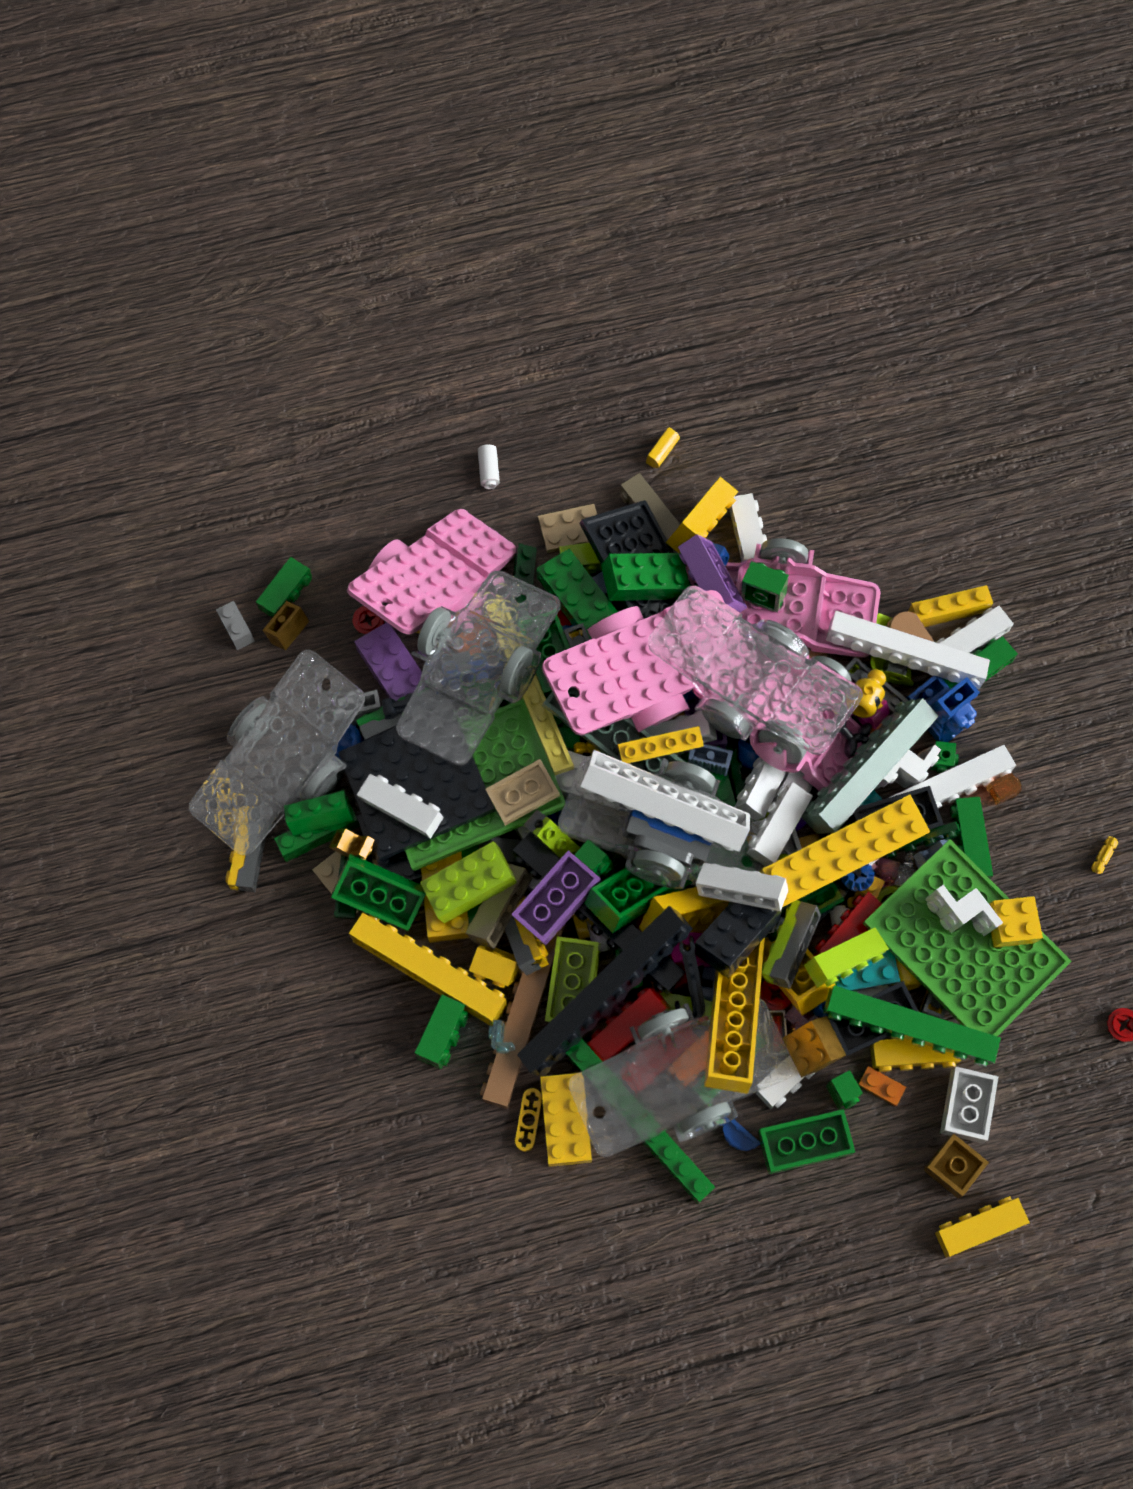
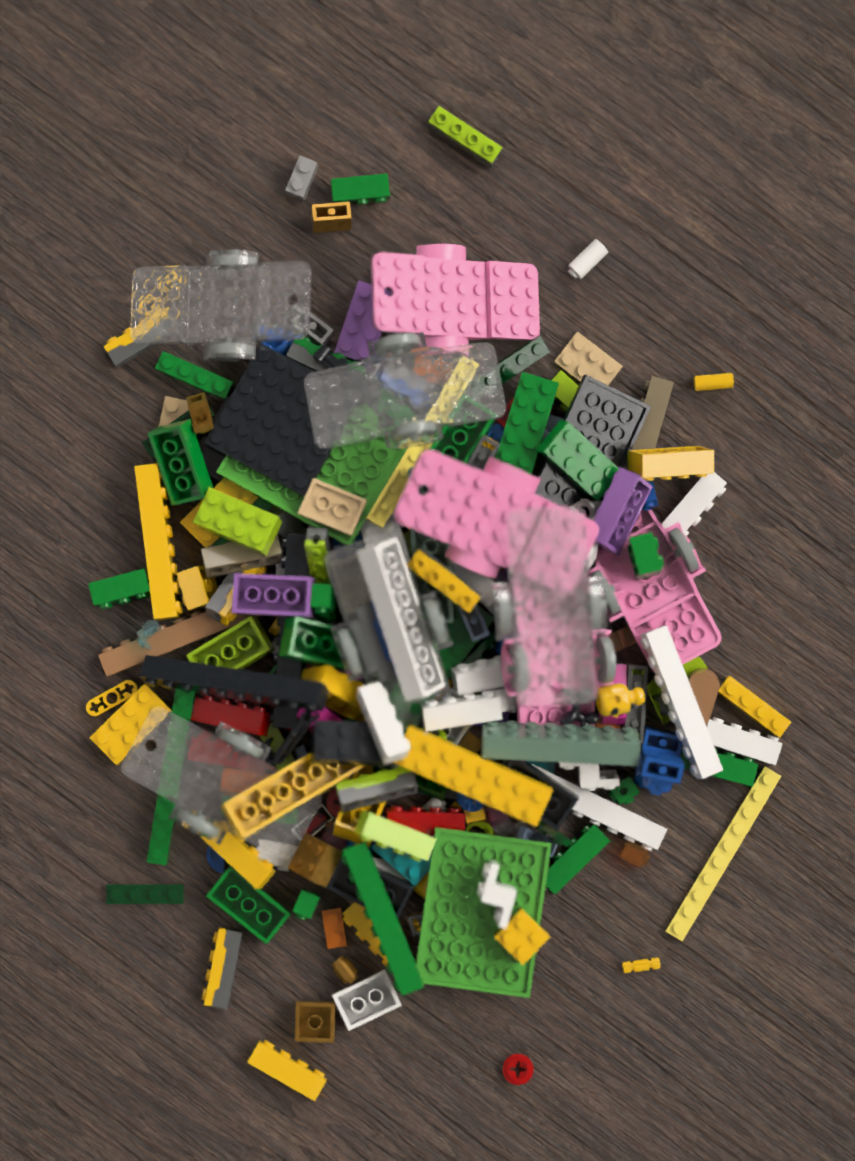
camera: 50 degrees right, 15 degrees up
green brick [284,791,353,835] -> none
white brick [357,774,444,839] -> none
none -> dark green plate [106,884,184,904]
none -> yellow brick [201,820,276,889]
none -> piece [202,927,243,1009]
none -> pearl gold brick [331,955,359,984]
none -> lime piece [428,106,503,168]
none -> light yellow plate [665,766,781,941]

